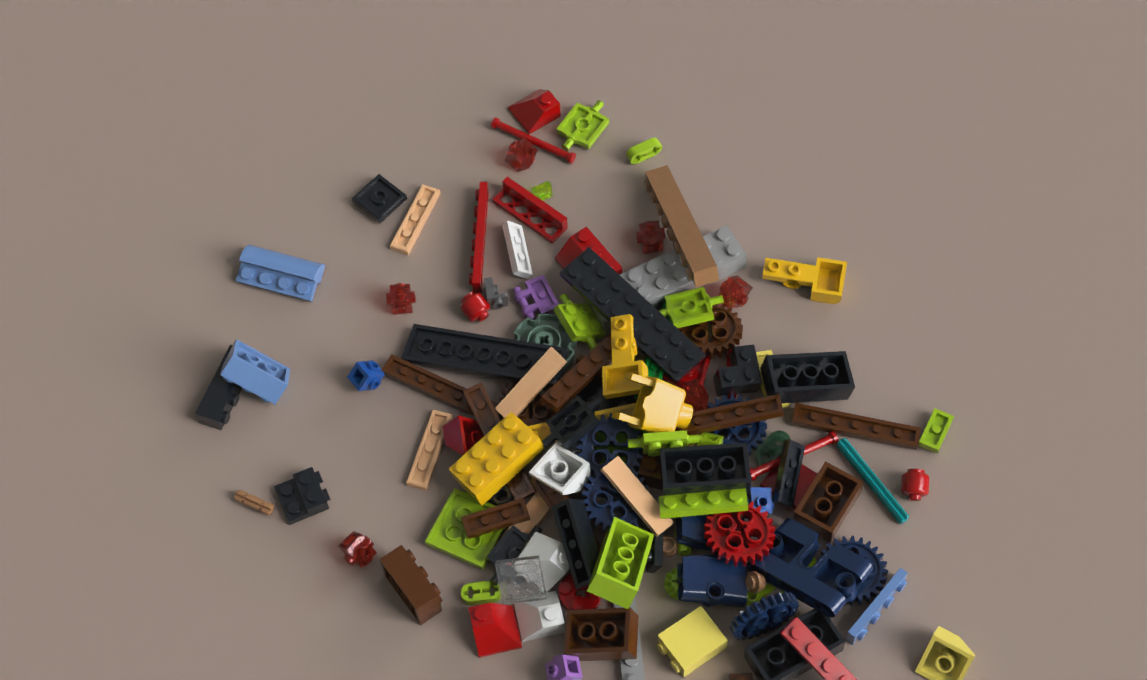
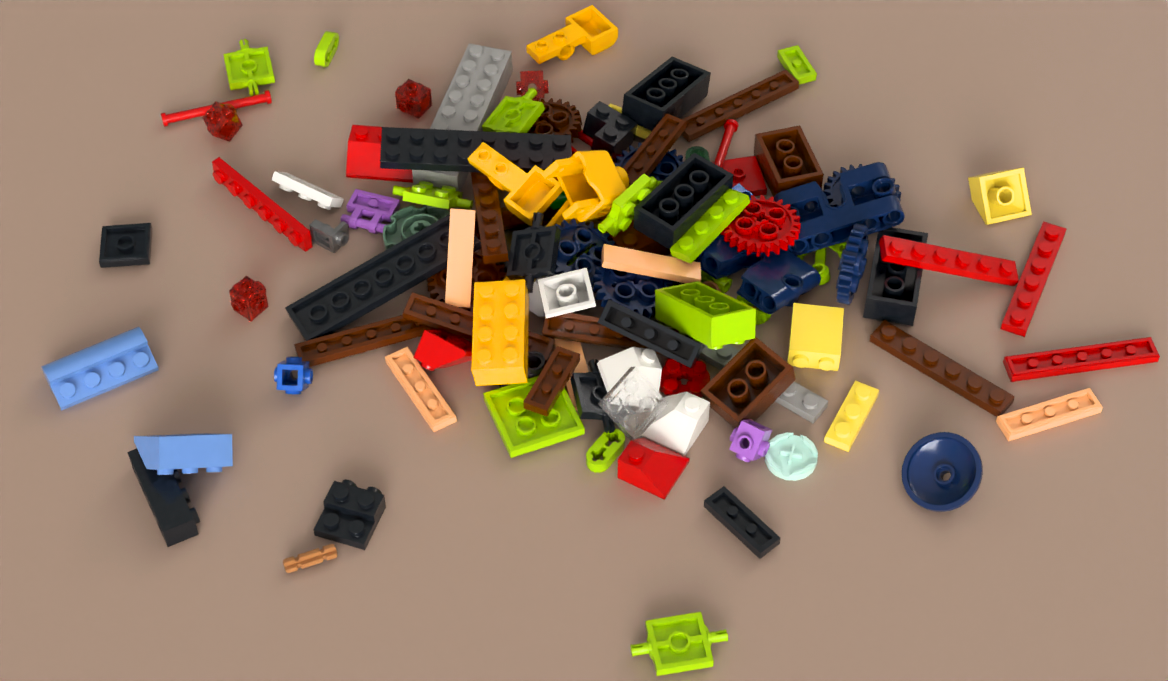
camera: 50 degrees left, 10 degrees down
clear red brick [338,531,377,568] -> none
reddish brown brick [380,545,443,625] -> none
light nougat tile [390,184,441,255] -> none
red head [460,292,490,322] -> none
red fence [493,177,568,244] -> none
red slope [508,89,561,134] -> none
clear neon green tile [531,181,553,201] -> none
medium nougat brick [644,165,719,287] -> none
medium nougat plate [745,571,765,594] -> none
black plate [772,439,805,508] -> none
teal axle [837,438,909,524] -> none
medium blue plate [846,568,908,645] -> none
red head [901,469,930,501] -> none

